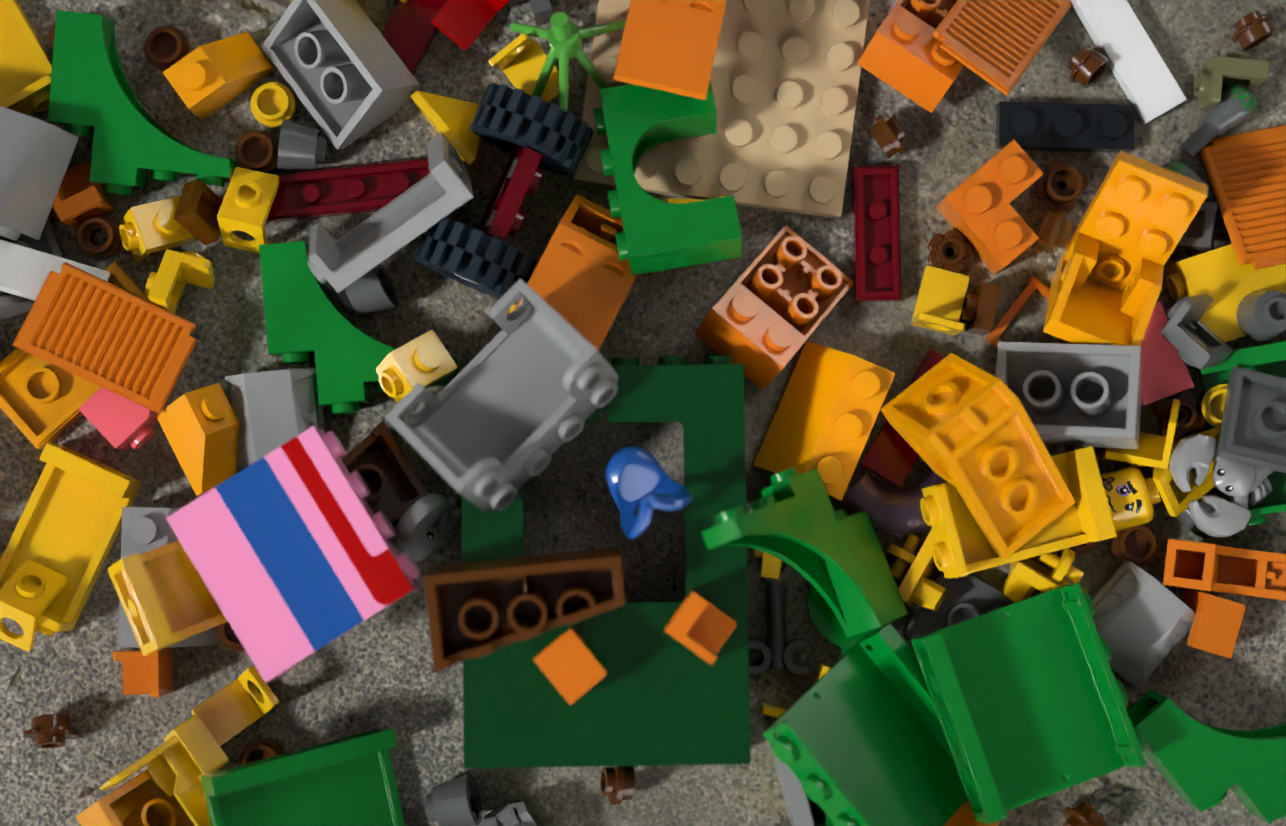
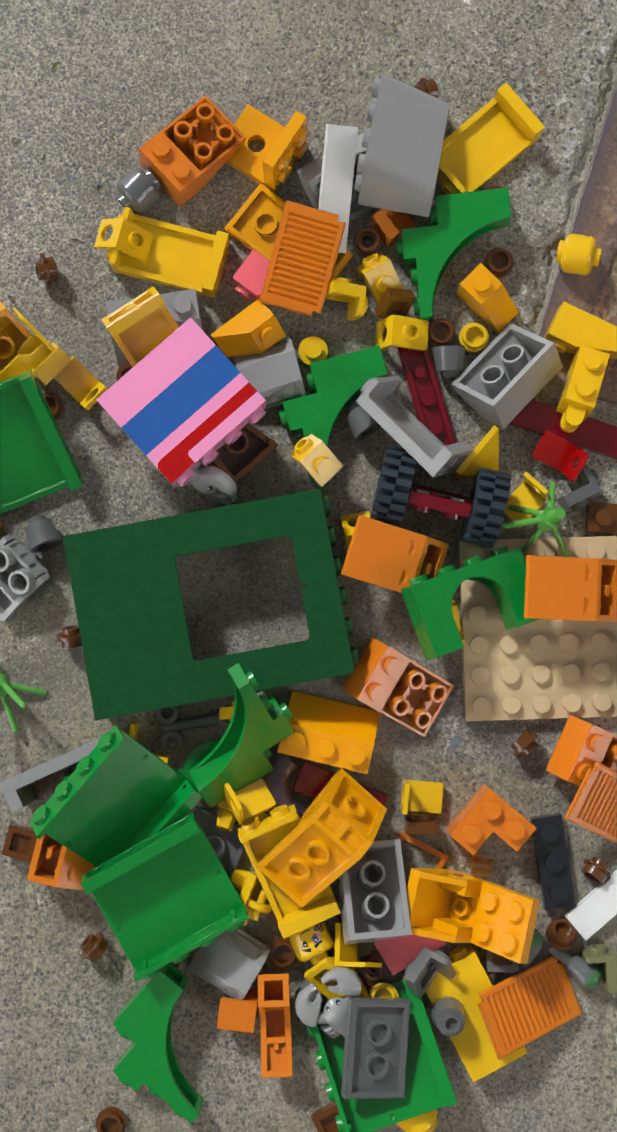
camera: 85 degrees right, 0 degrees up
orange panel [113,647,173,697] -> none
light grey windscreen [385,278,618,512] -> none
reddish brown wedge [424,547,626,673] -> none
orange panel [533,625,606,705] -> none
blue piece [606,446,692,539] -> none
orange panel [664,590,737,665] -> none
dark red tile [852,166,902,303] -> none
reddish brown plate [928,230,972,273] -> none
reddish brown plate [1034,159,1088,212] -> none
none -> yellow bracket [224,779,276,825]
none -> yellow plate [298,336,328,366]
none -> reddish brown plate [546,919,577,950]

